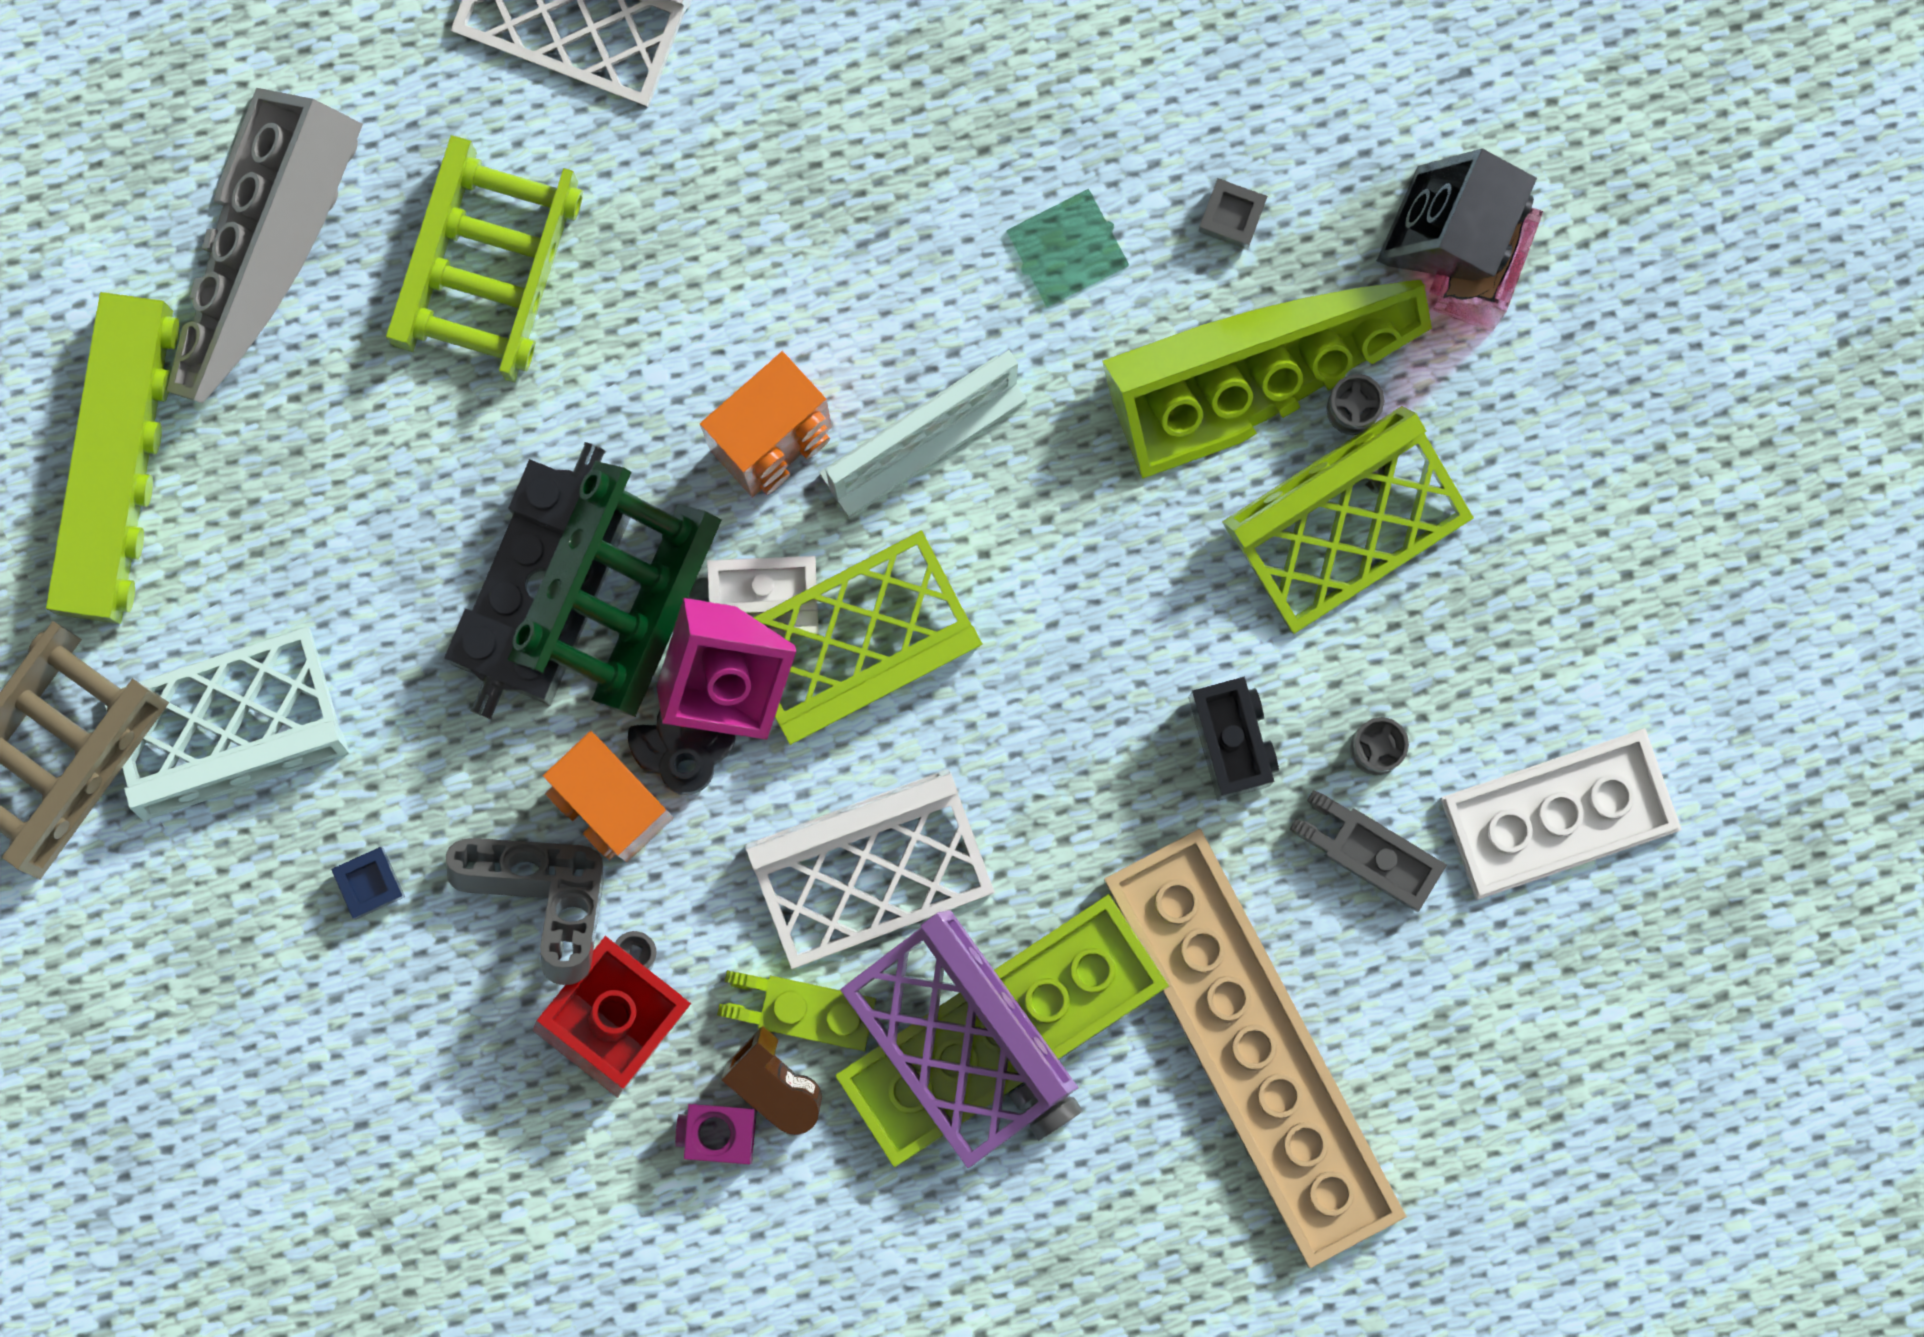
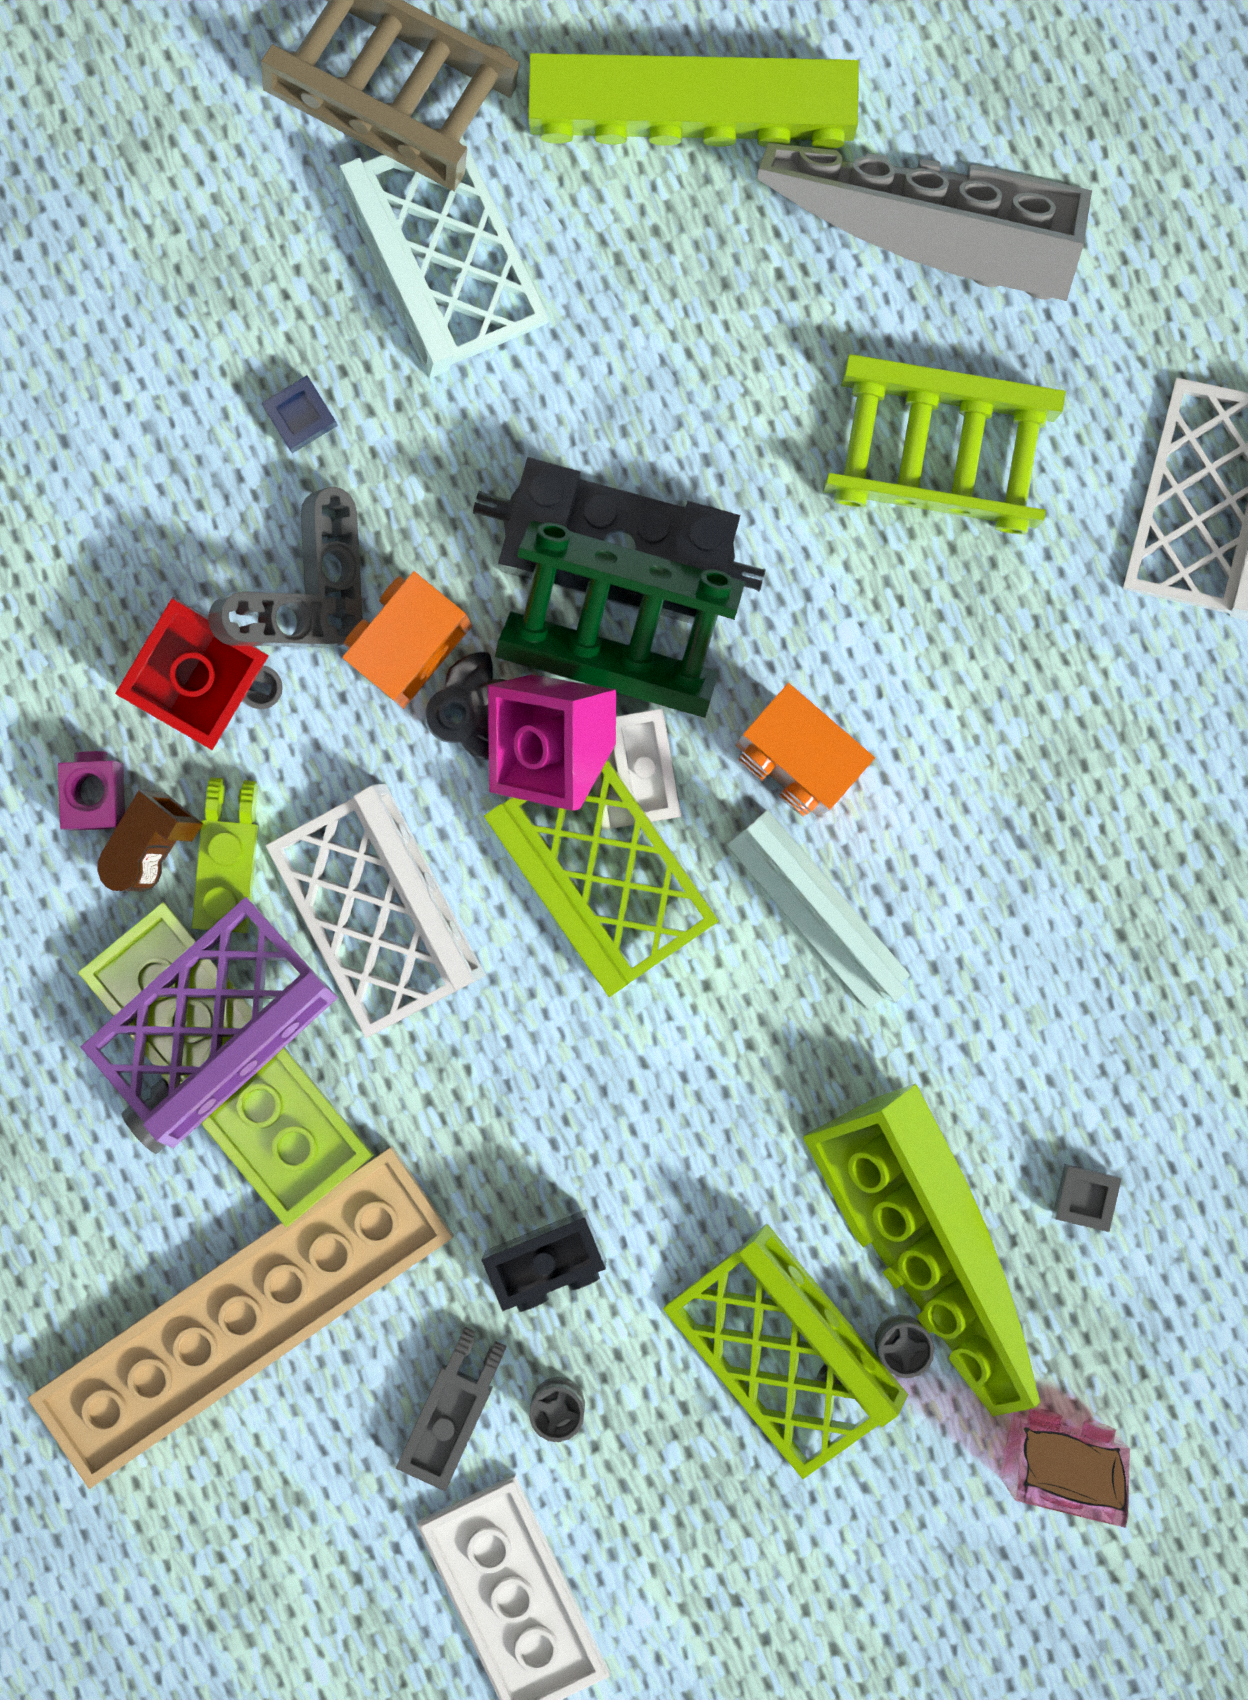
camera: 85 degrees right, 5 degrees up
clear green piece [1006,188,1129,308] -> none
black slope [1376,148,1537,281] -> none

